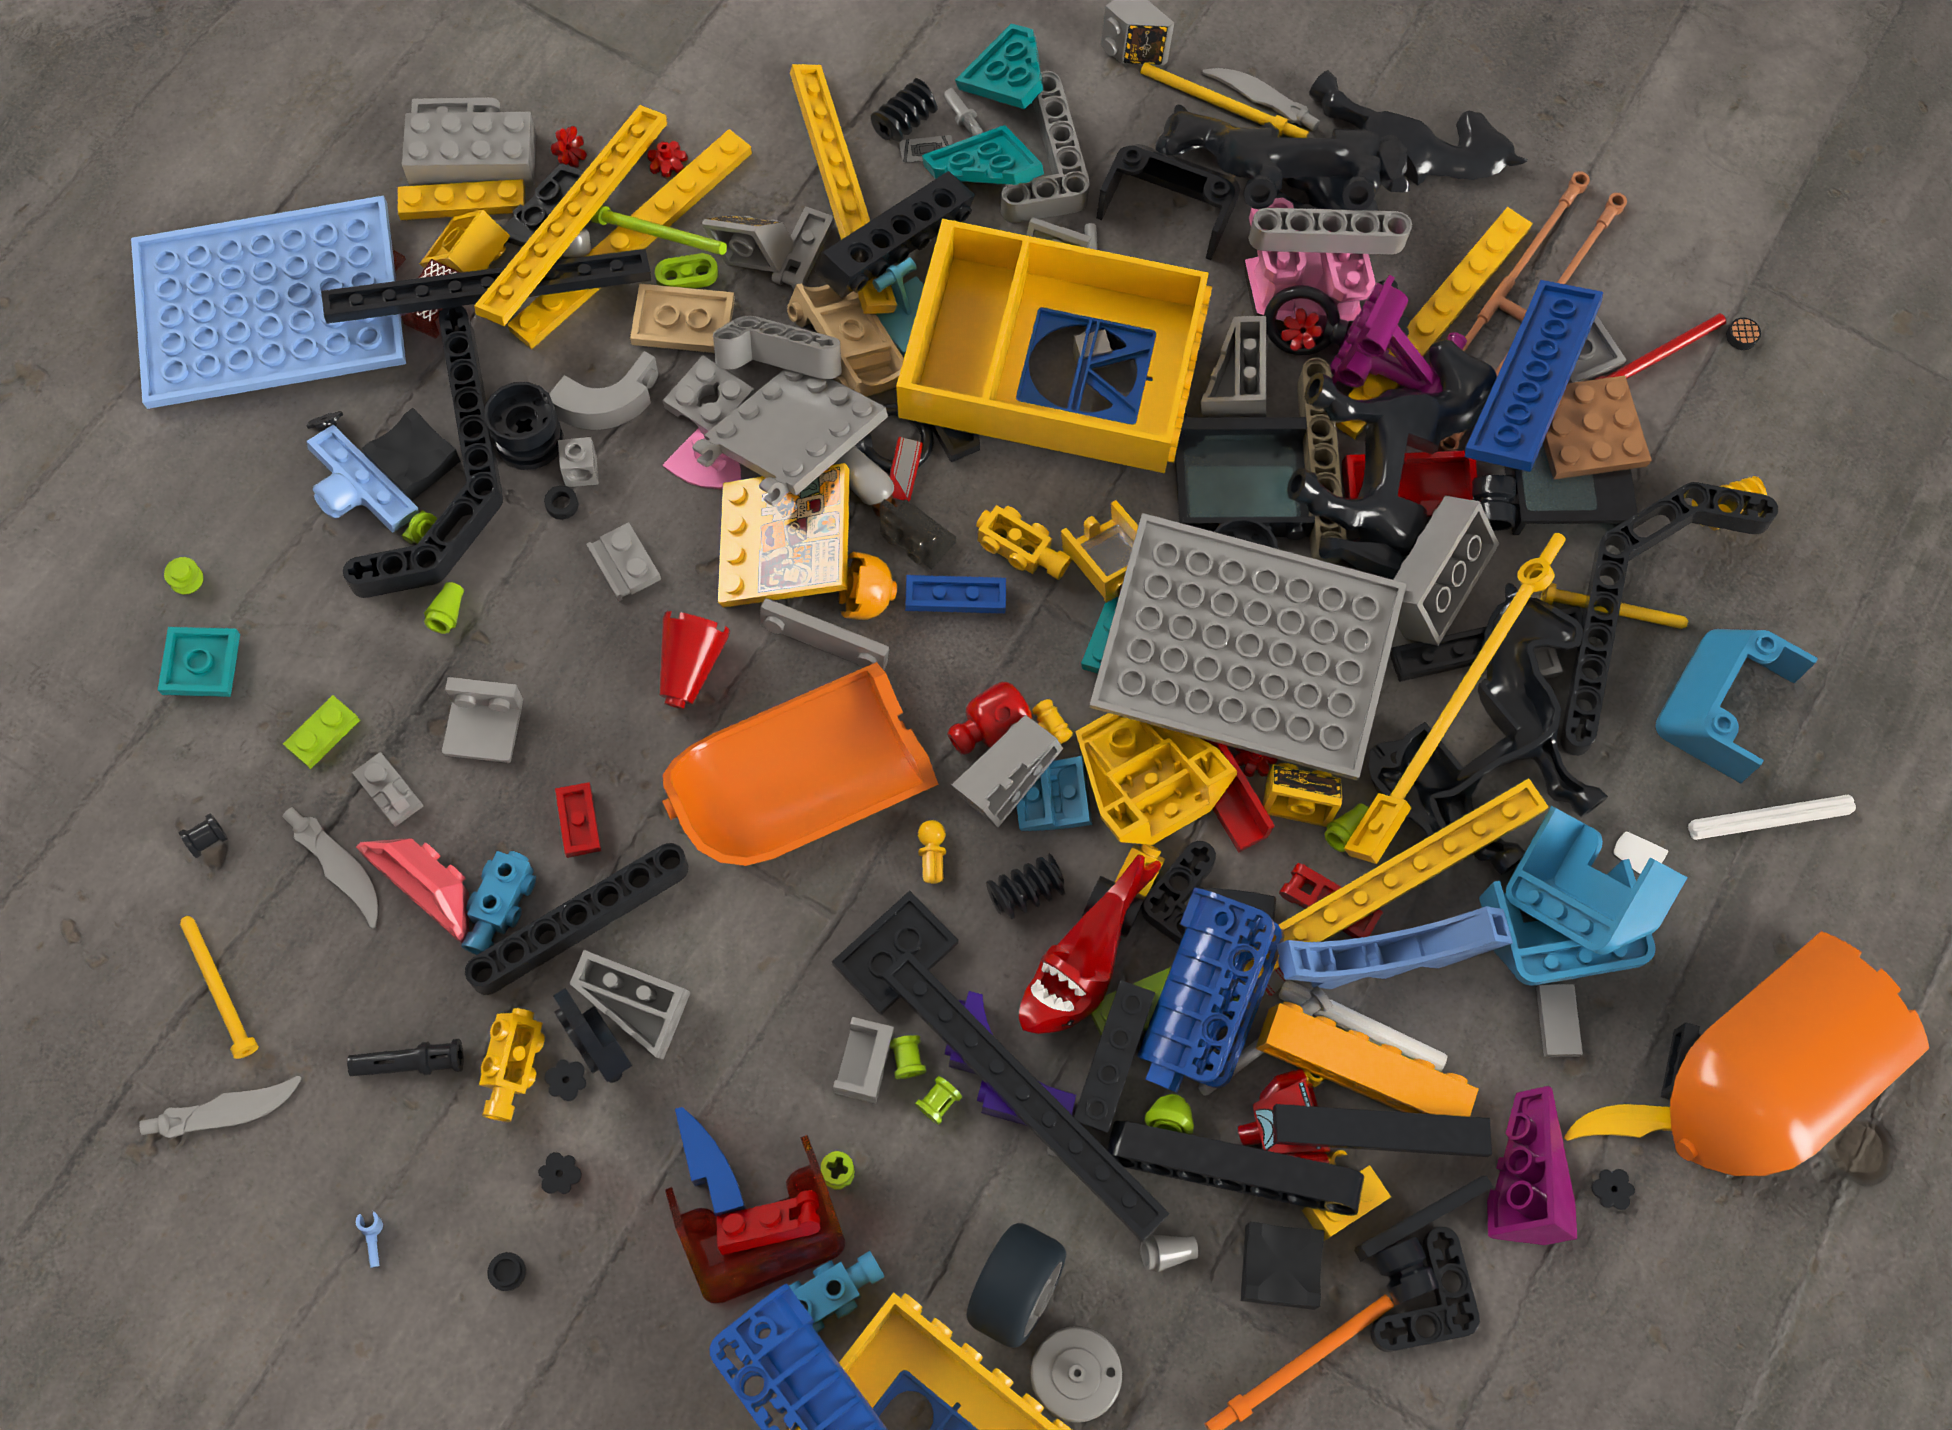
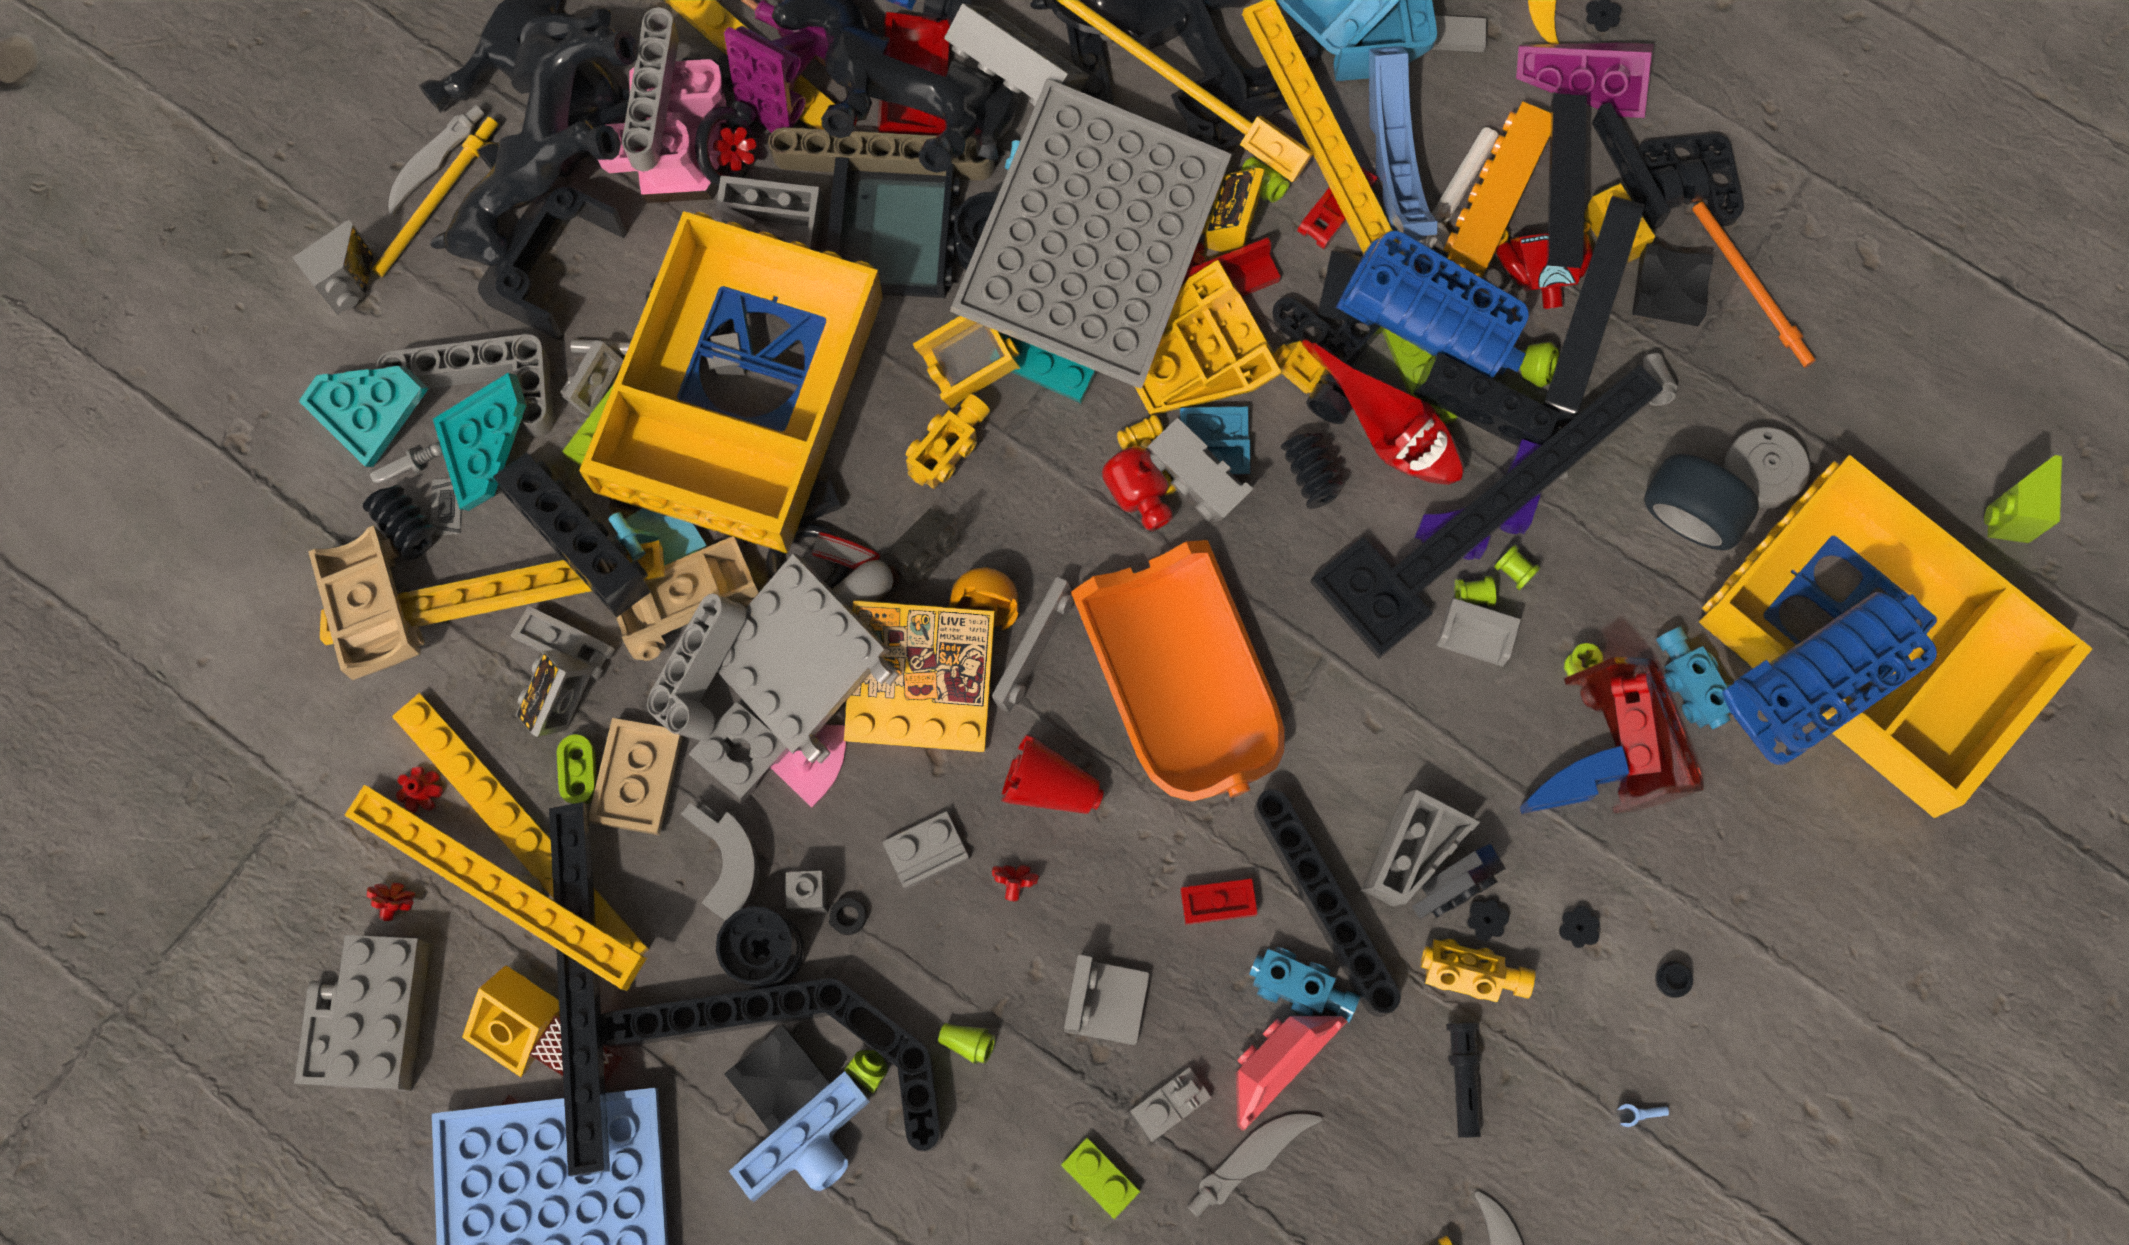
camera: 80 degrees left, 5 degrees up
black plant [306,411,343,432] -> none
yellow plate [398,179,525,220] -> none
black wing [500,163,585,247] -> none
lime bar [590,205,727,255] -> none
blue plate [905,575,1006,614] -> none
yellow axle [918,820,946,884] -> none
none -> tan piece [308,525,425,680]
none -> red plant [992,865,1039,901]

